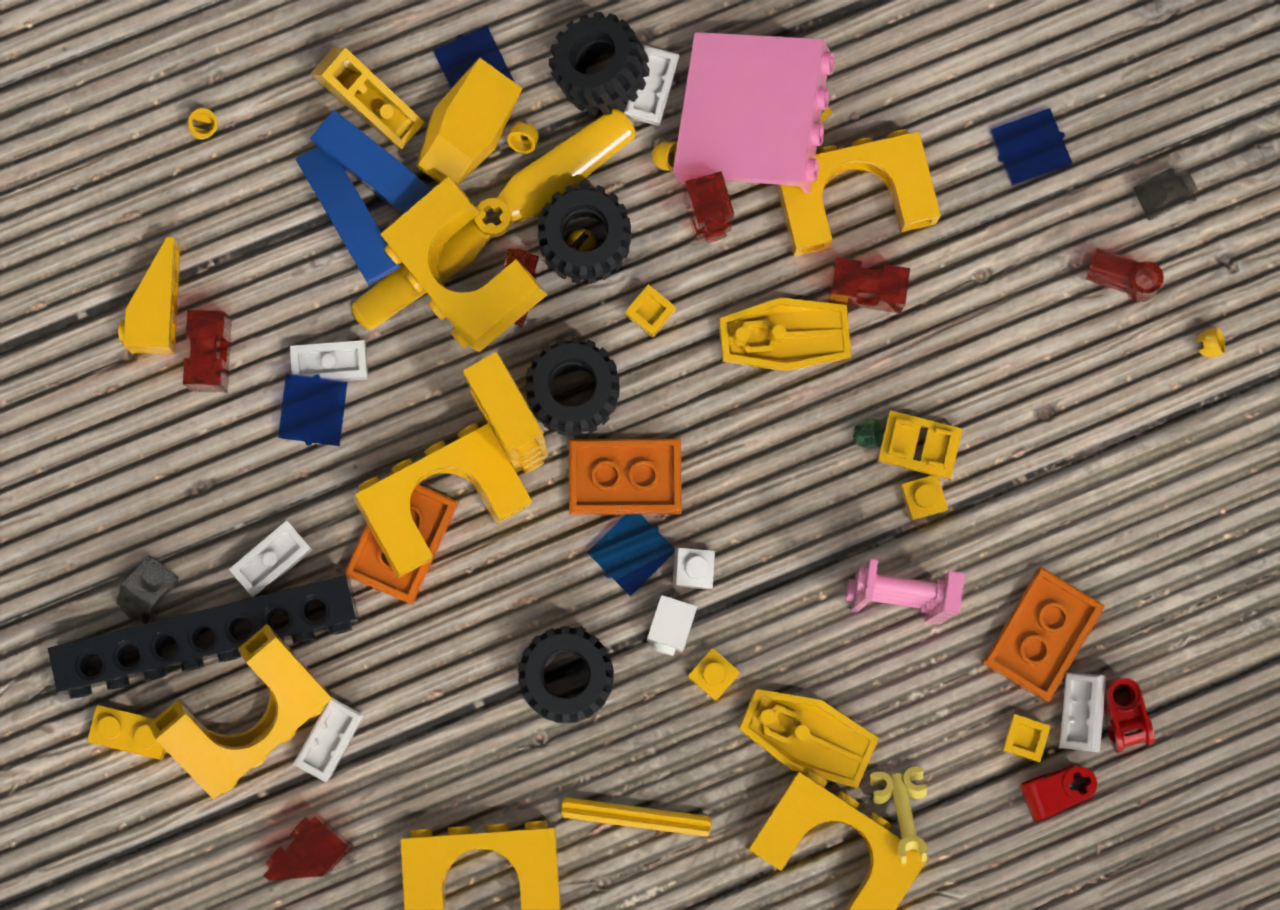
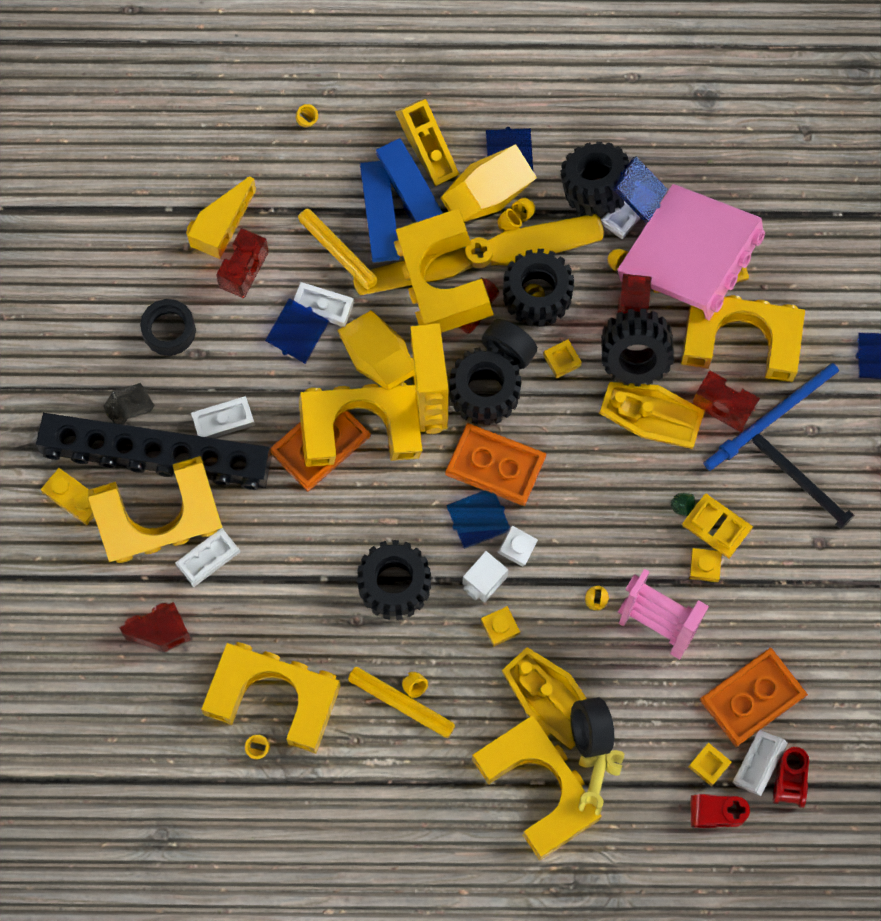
camera: 25 degrees right, 10 degrees down
none -> black tyre [140,299,196,356]
none -> yellow axle [298,209,378,290]
none -> yellow piece [337,310,415,390]
none -> yellow hinge [402,671,428,698]
none -> black tyre [482,319,538,369]
none -> yellow hinge [497,209,522,232]
none -> black tyre [570,697,615,758]
none -> yellow hinge [585,586,609,611]
none -> black tyre [601,308,674,386]
none -> clear blue piece [613,156,668,223]
none -> blue bar [703,363,839,471]
none -> black bar [752,434,855,530]

